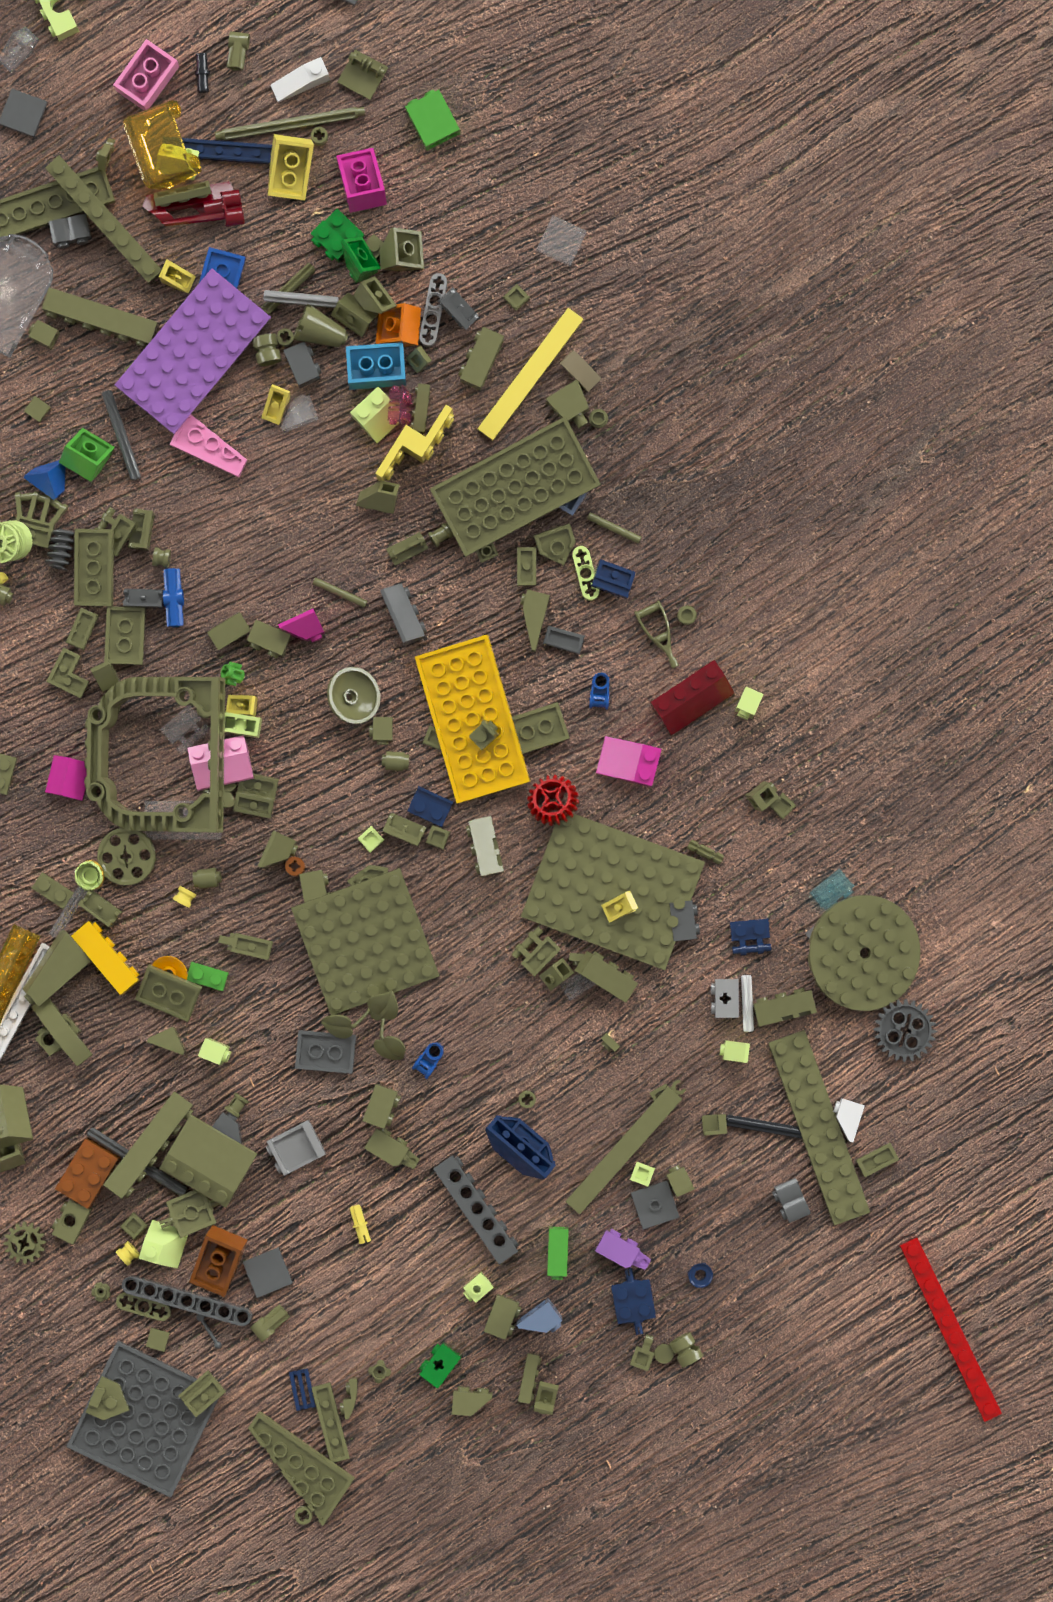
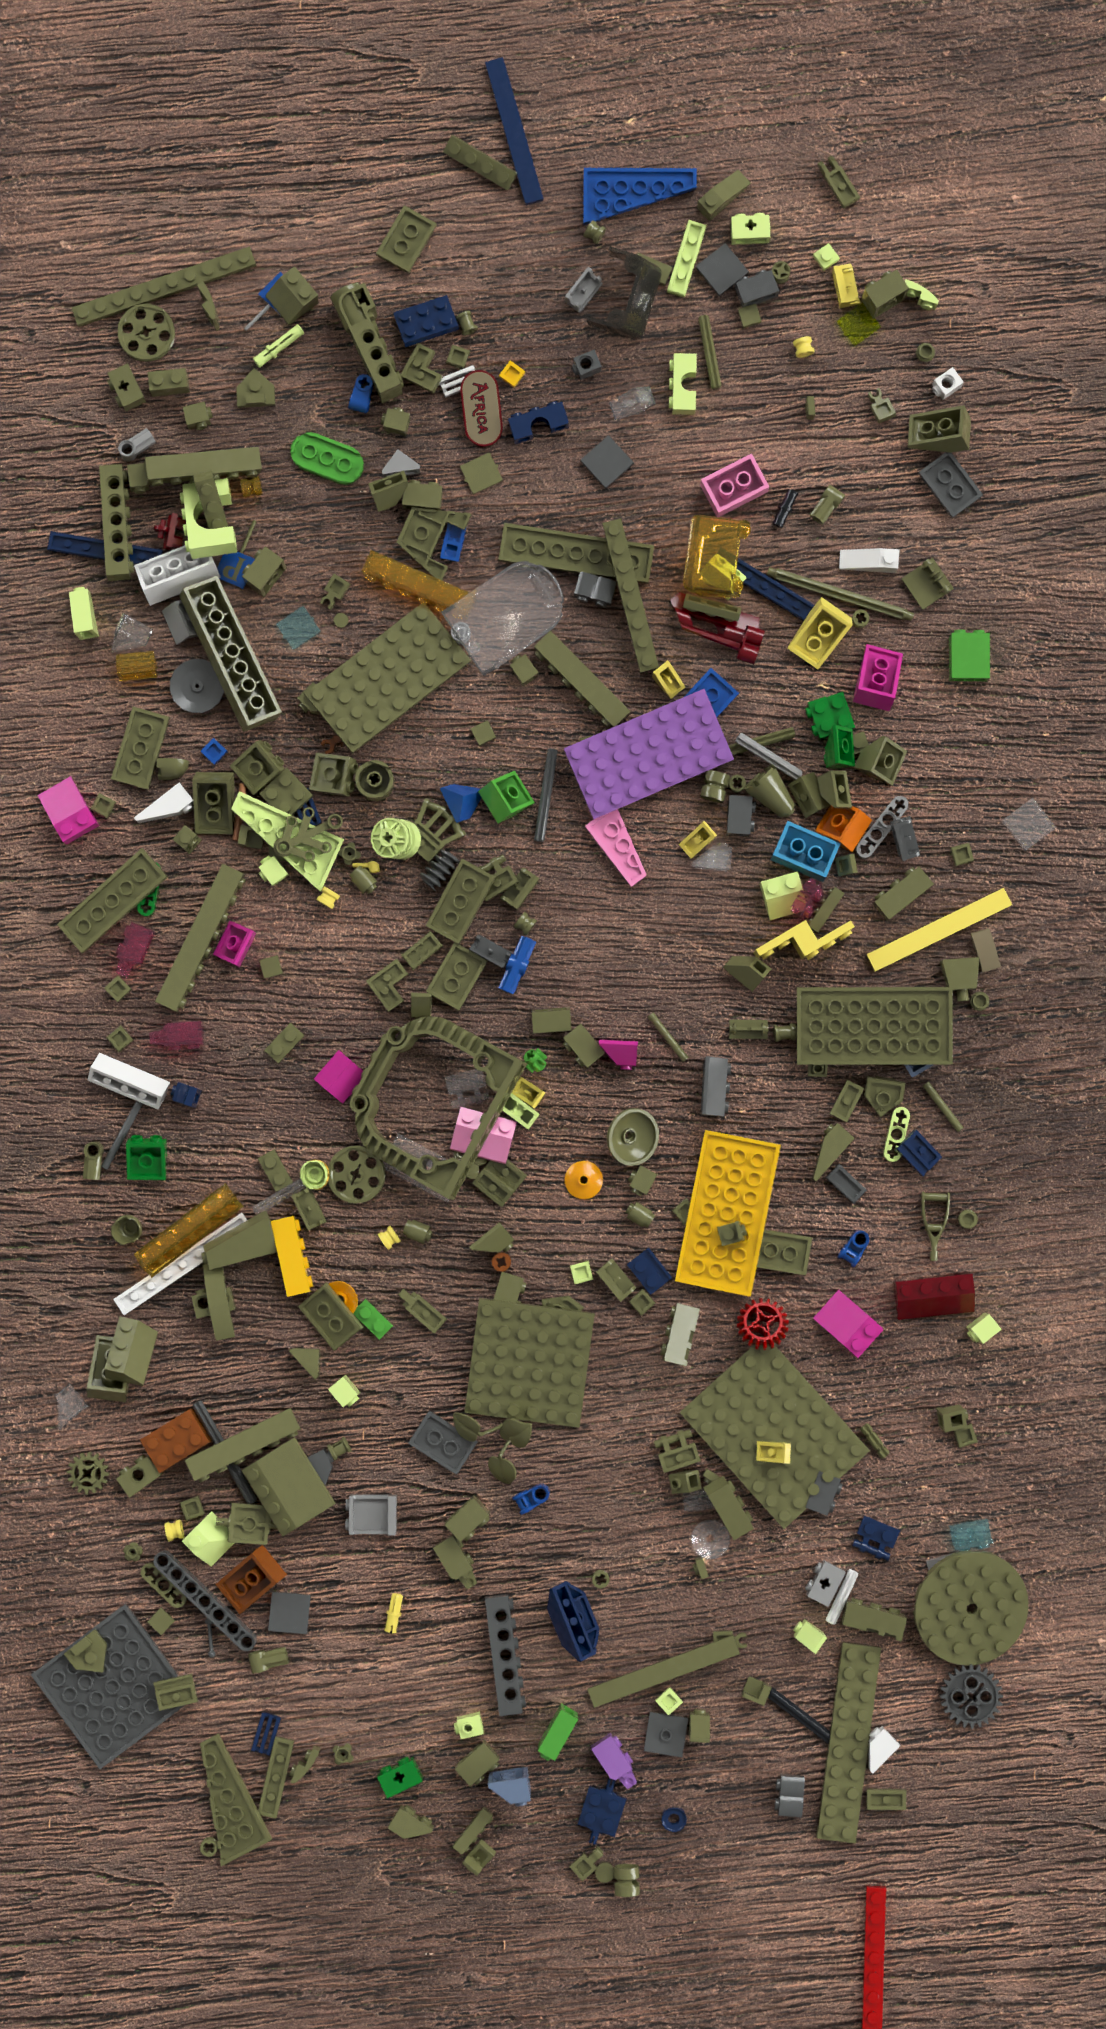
camera: 25 degrees right, 0 degrees up
olive plate [96,138,115,171] -> none
none -> light orange dish [565,1161,603,1199]
none -> clear dish [691,1520,730,1559]

